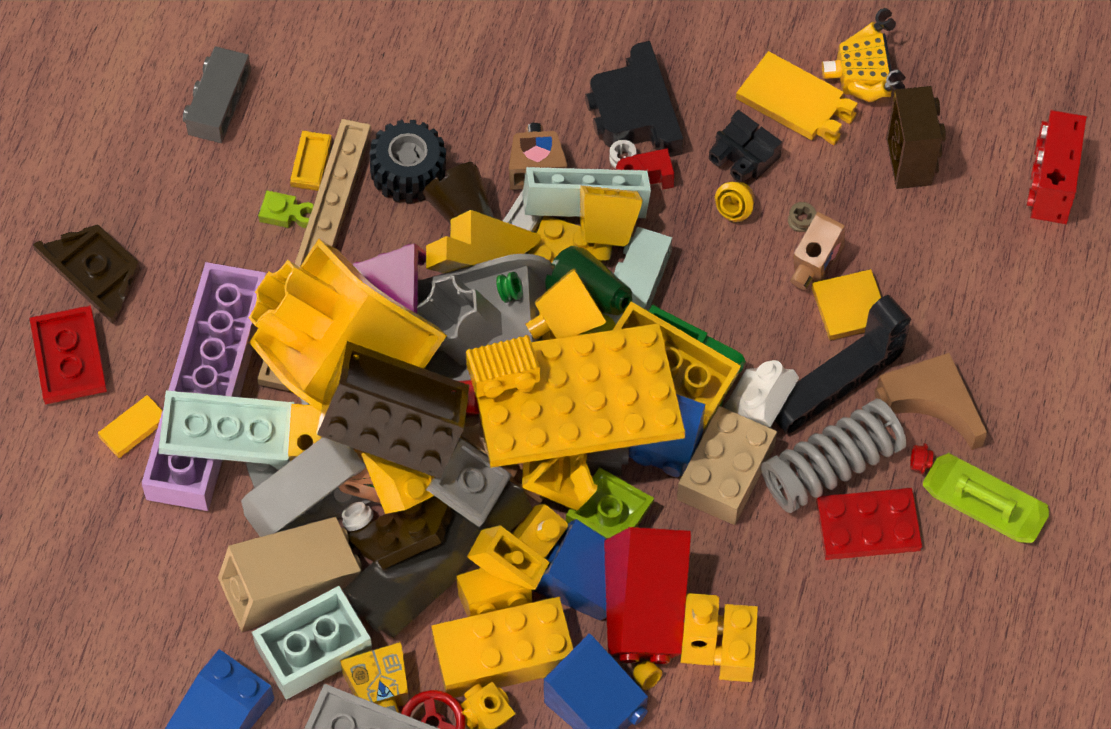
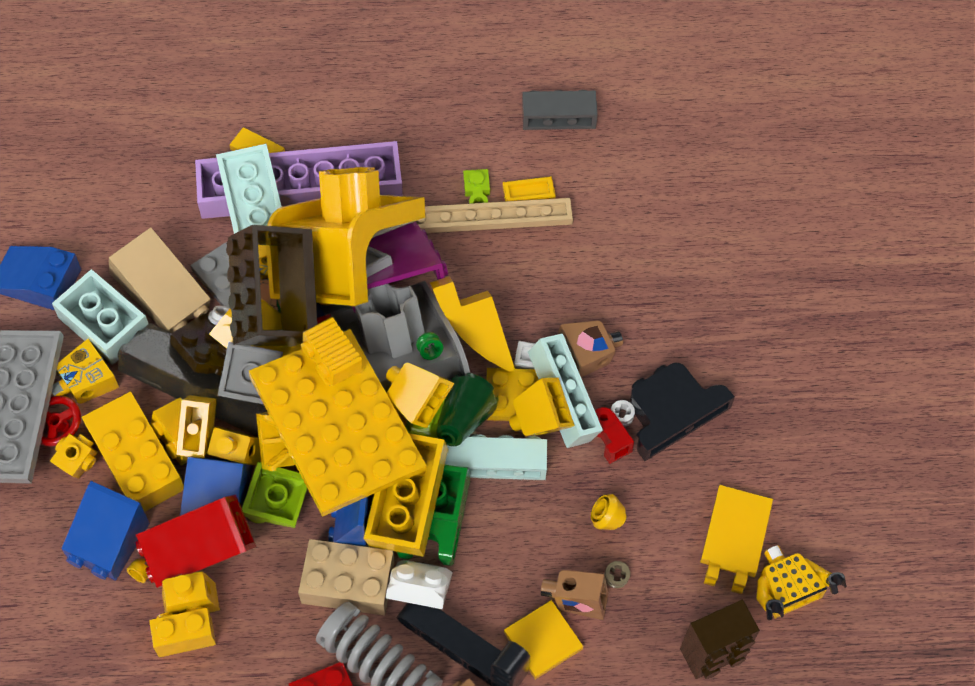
camera: 70 degrees right, 0 degrees up
red plate [29,305,107,404] -> none
dark brown wing [33,224,140,324] -> none
light grey piece [241,437,365,537] -> none
black wheel [370,120,446,203] -> none
dark brown cone [423,162,494,225] -> none
black hips [709,109,782,183] -> none

